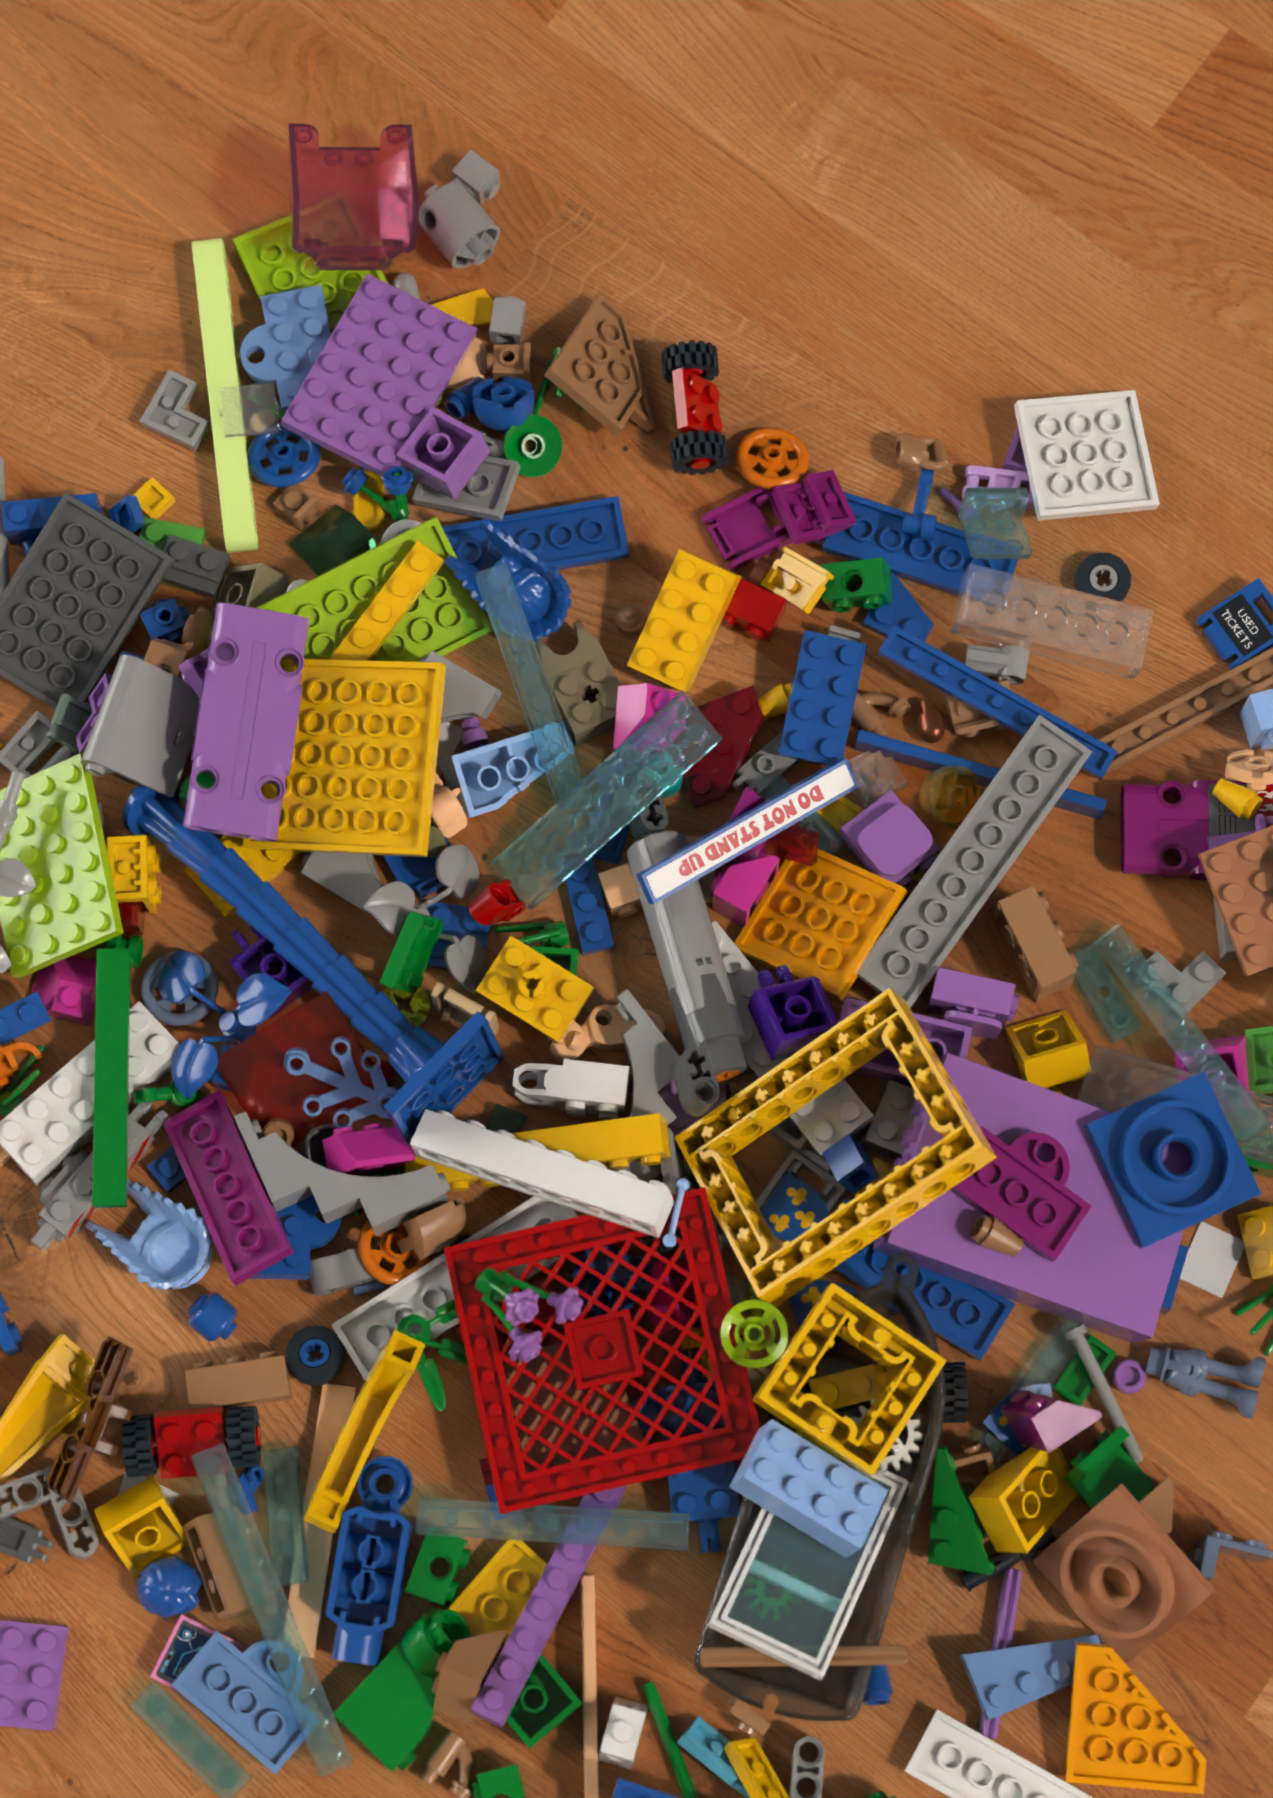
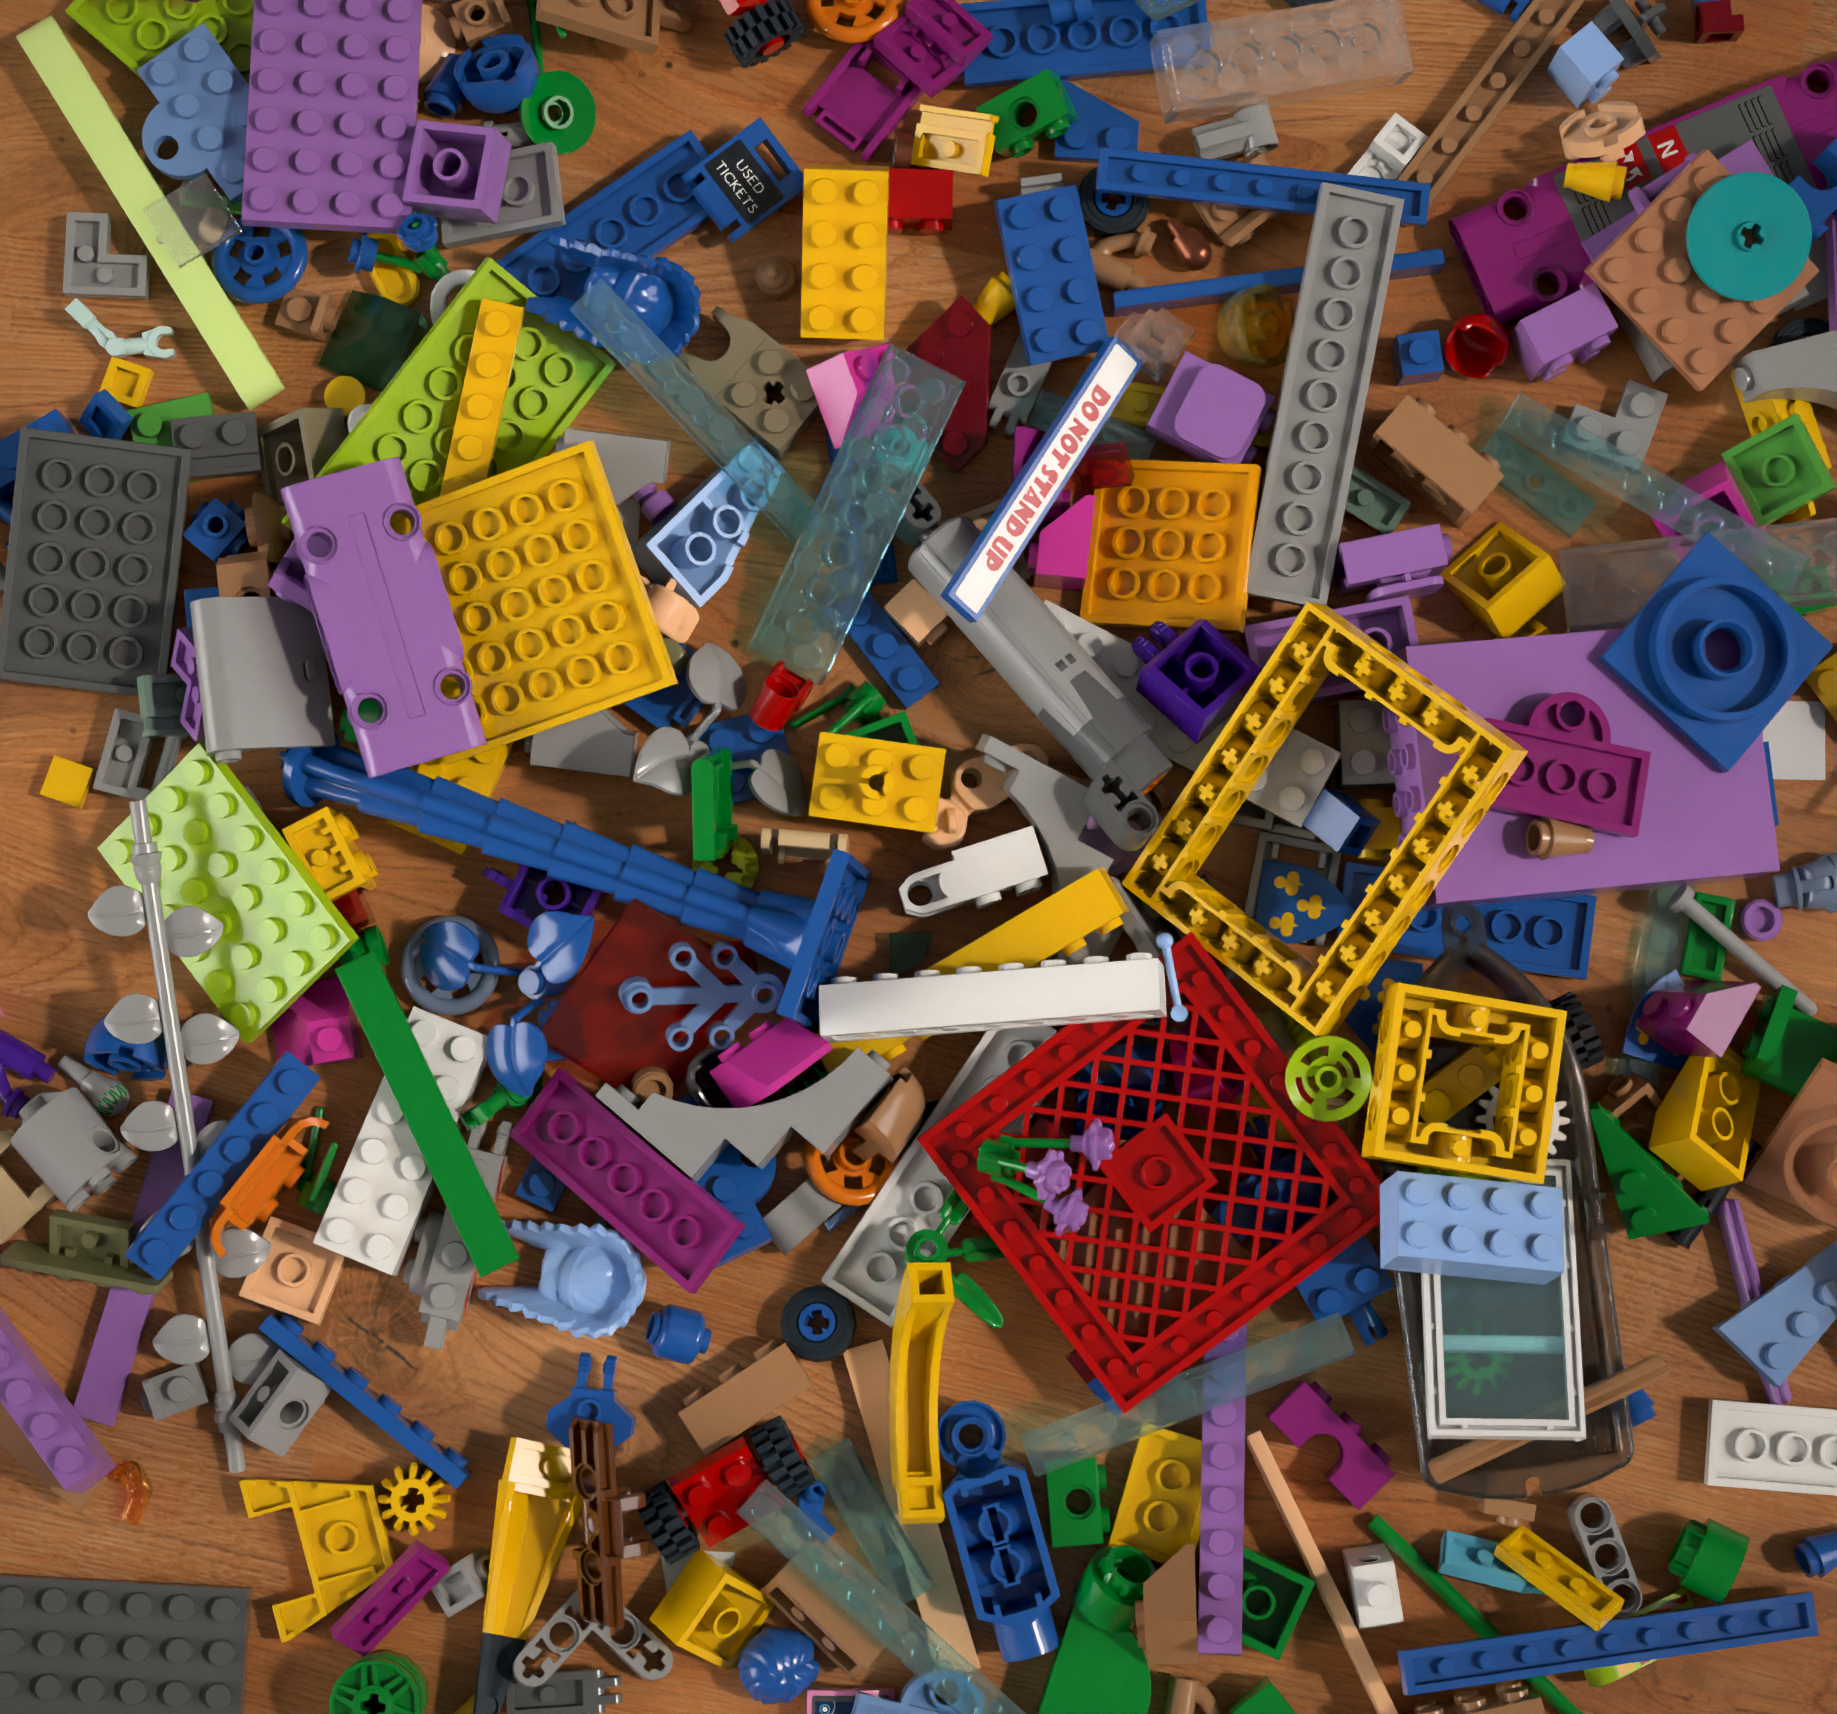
camera: 25 degrees left, 10 degrees up
none -> light aqua piece [65,298,177,360]
none -> yellow tile [324,376,368,419]
none -> blue hinge [546,1352,636,1448]
none -> container [681,117,804,244]
none -> black bush [1078,167,1150,238]
none -> magenta arch [1265,1379,1395,1510]
none -> sand green hinge [1345,465,1412,535]
none -> white slope [1348,112,1428,180]
none -> blue brick [1391,330,1444,386]
none -> red hair [1444,313,1511,379]
none -> medium lavender brick [1510,283,1618,382]

